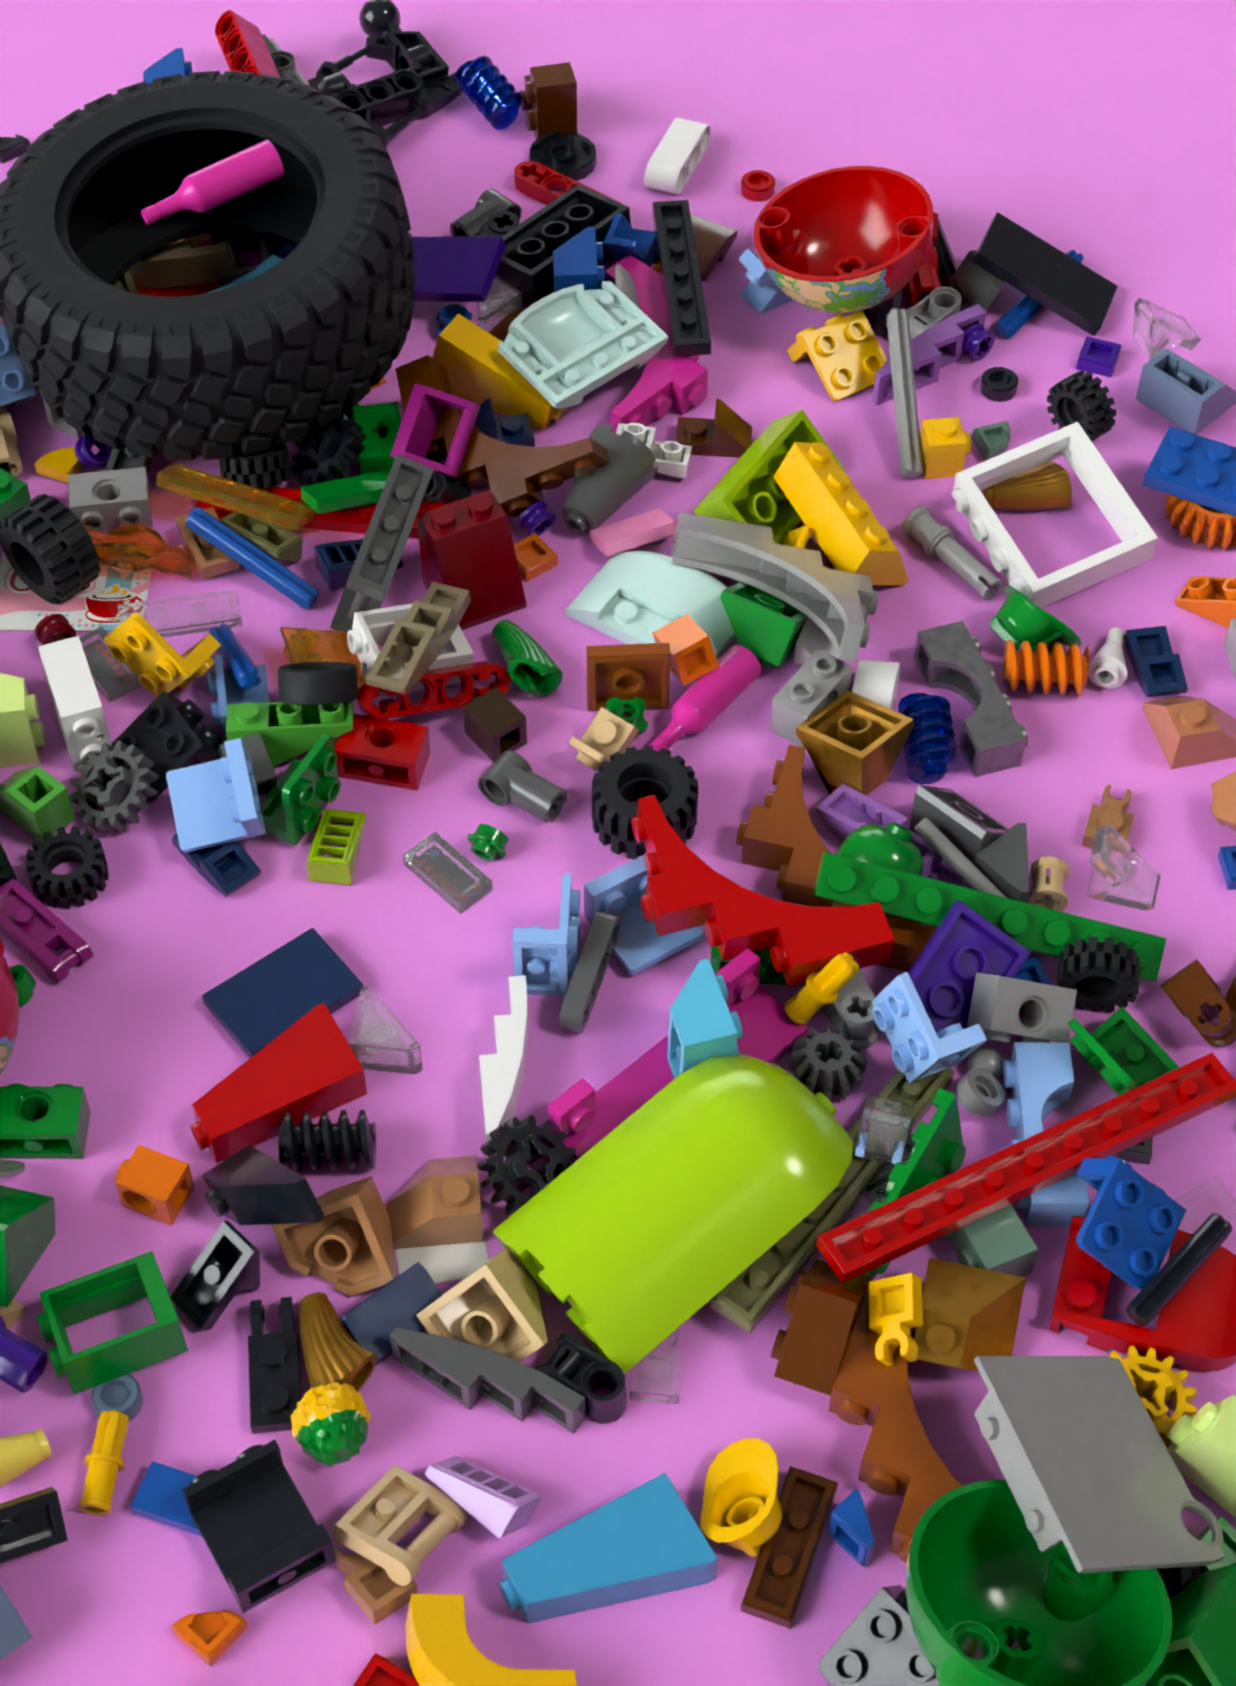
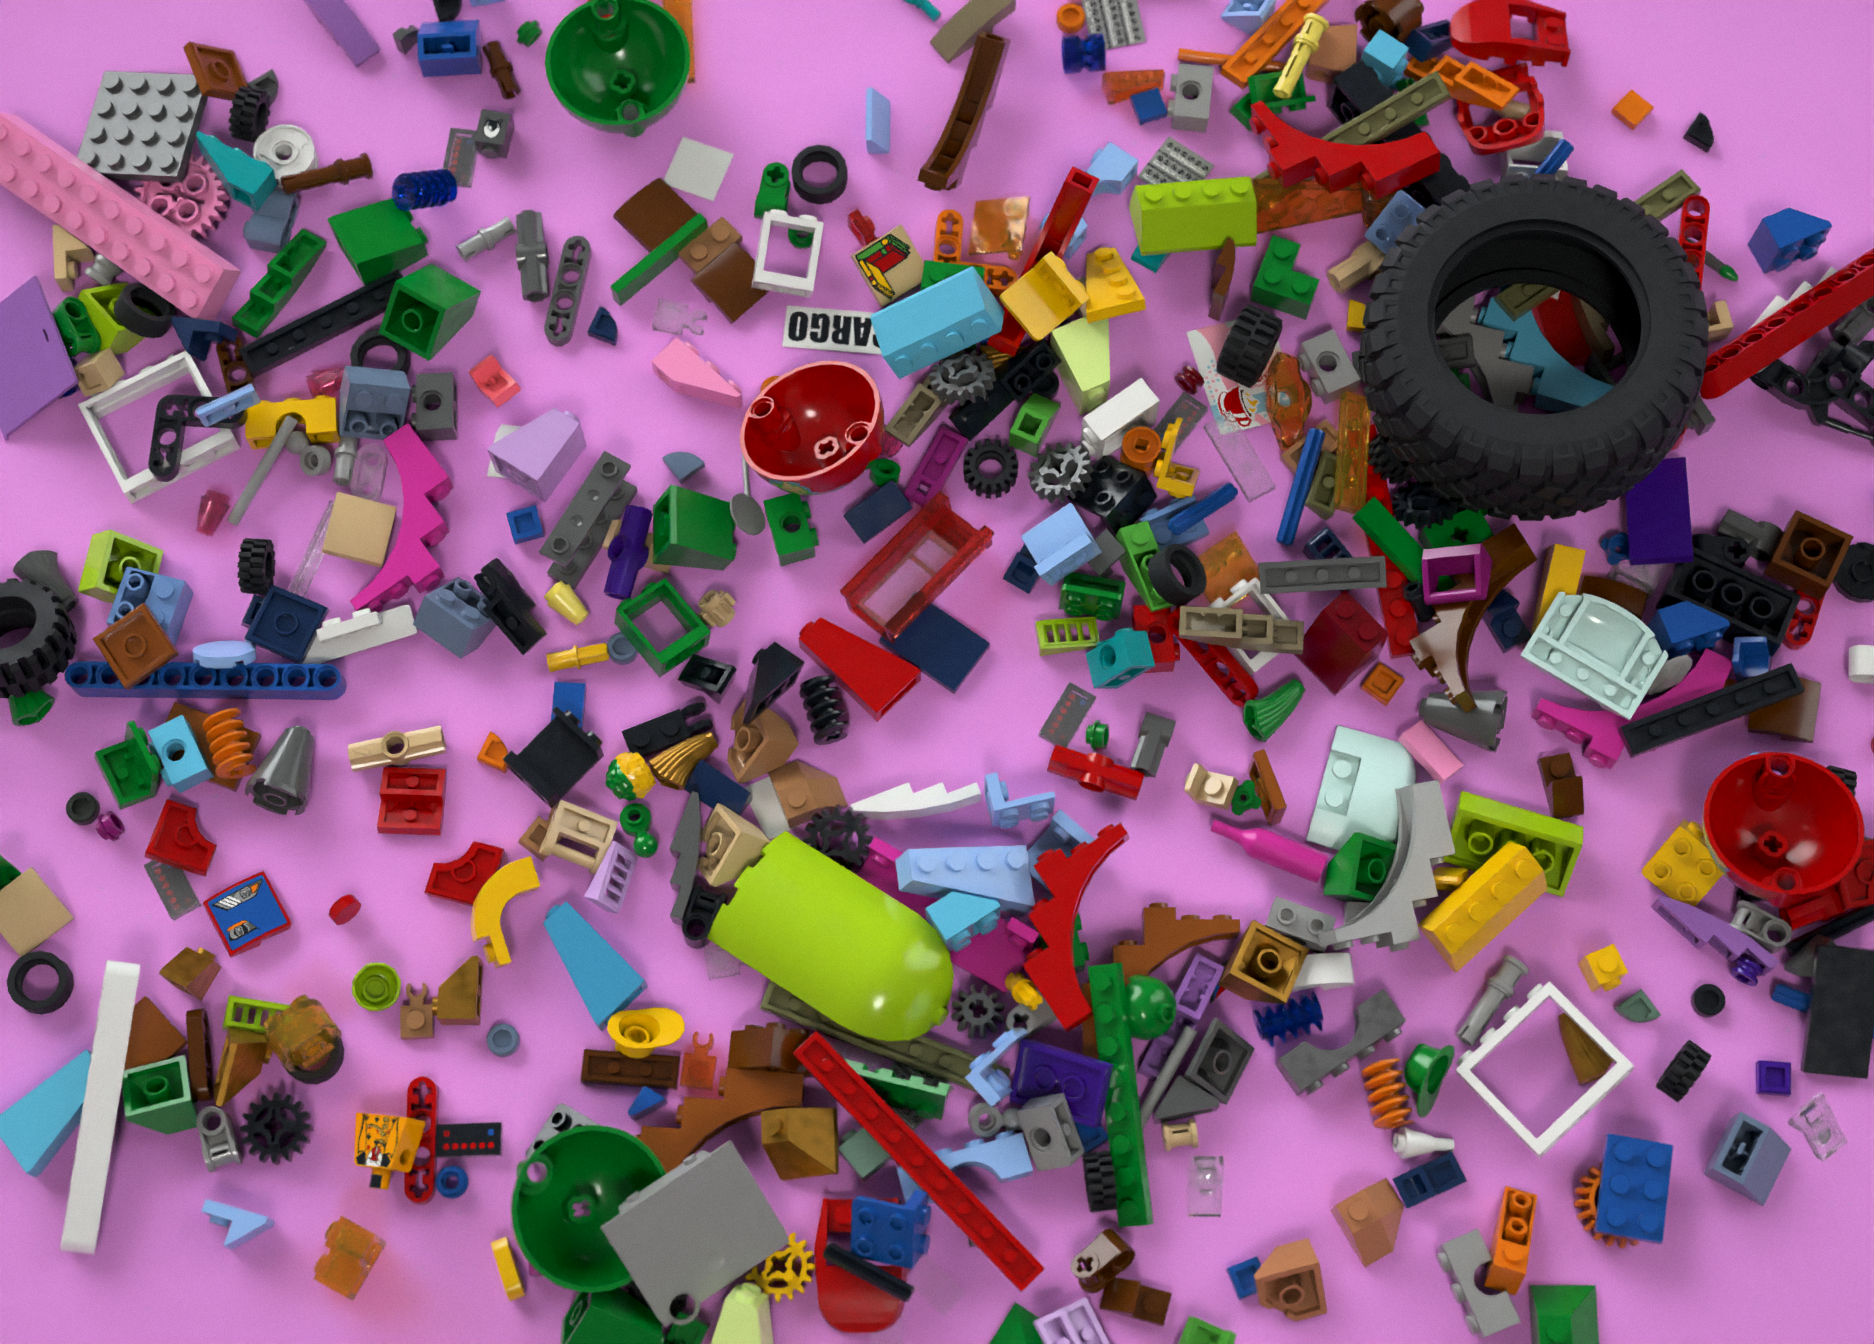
camera: 75 degrees right, 20 degrees up
orange brick [115,1145,195,1226] -> none
dark pink piece [141,139,284,225] -> none
clear slope [349,985,423,1074] -> none
dark brown brick [463,687,527,763] -> none
dark purple bush [517,501,557,536] -> none
dark grey beam [559,910,621,1033] -> none
black tyre [592,746,698,859] -> none
white slope [616,423,692,479] -> none
orange brick [652,614,719,686] -> none
clear slope [854,1094,912,1164] -> none
yellow plate [869,1272,923,1366] -> none
light grey axle [886,308,923,479] -> none
green bracket [1067,1006,1180,1096] -> none
medium nougat plate [1082,784,1134,856] -> none
none -> green plate [619,803,658,858]
none -> clear orange plate [680,1031,717,1091]
none -> tan gear [697,590,736,627]
none -> clear red piece [840,491,994,645]
none -> dark blue slope [844,480,913,544]
none -> light blue wedge [895,845,1035,917]
none -> red piece [1047,745,1145,801]
none -> teal brick [1086,628,1155,689]
none -> orange wheel [1120,426,1161,477]
none -> reddish brown brick [1763,510,1854,600]

